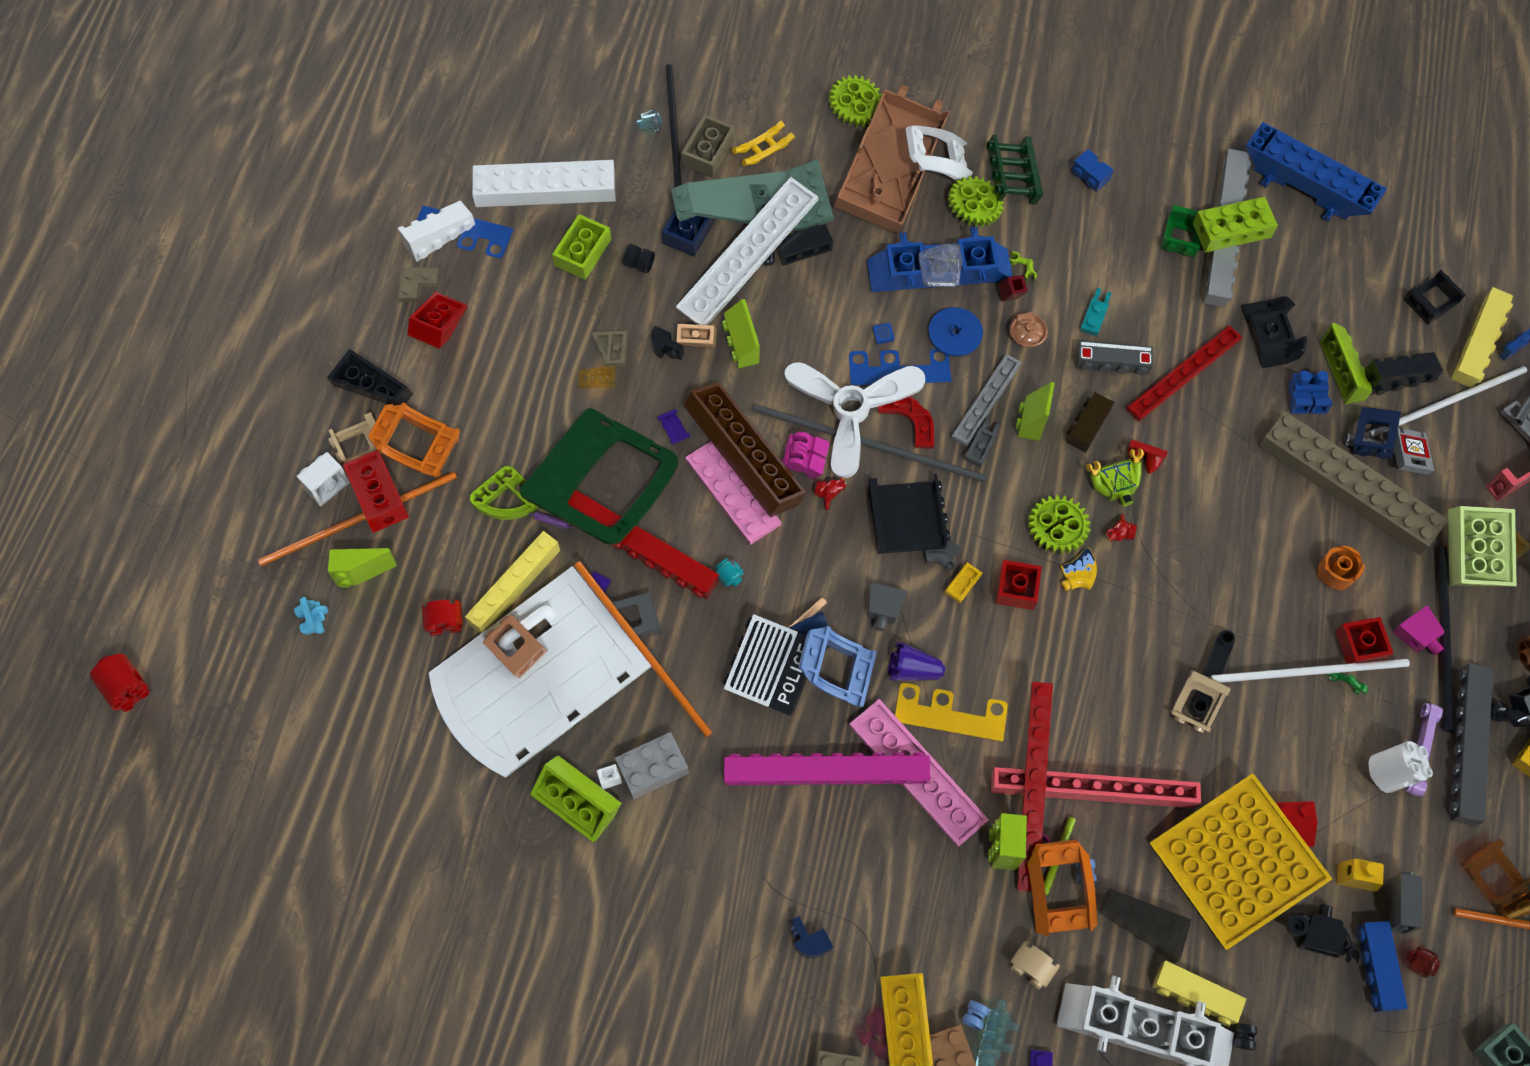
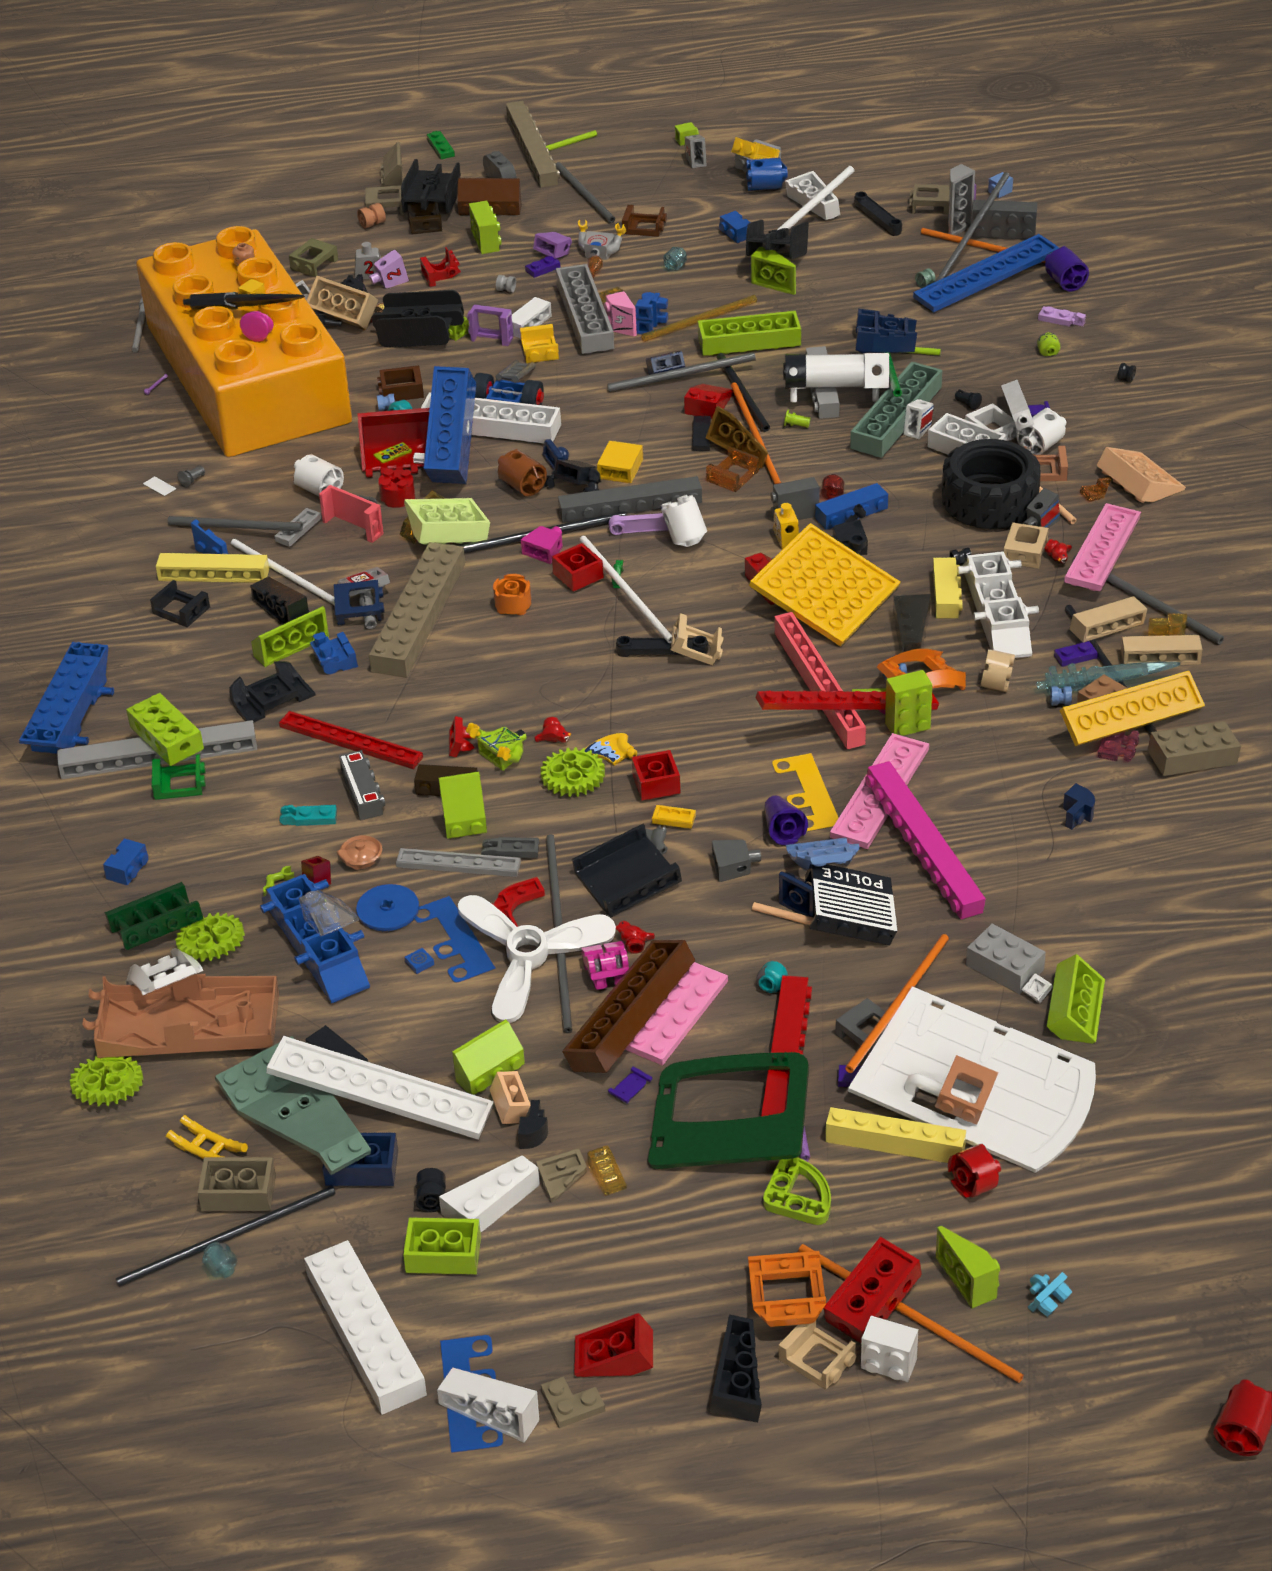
camera: 110 degrees left, 25 degrees down
none -> white wedge [439,1156,540,1232]

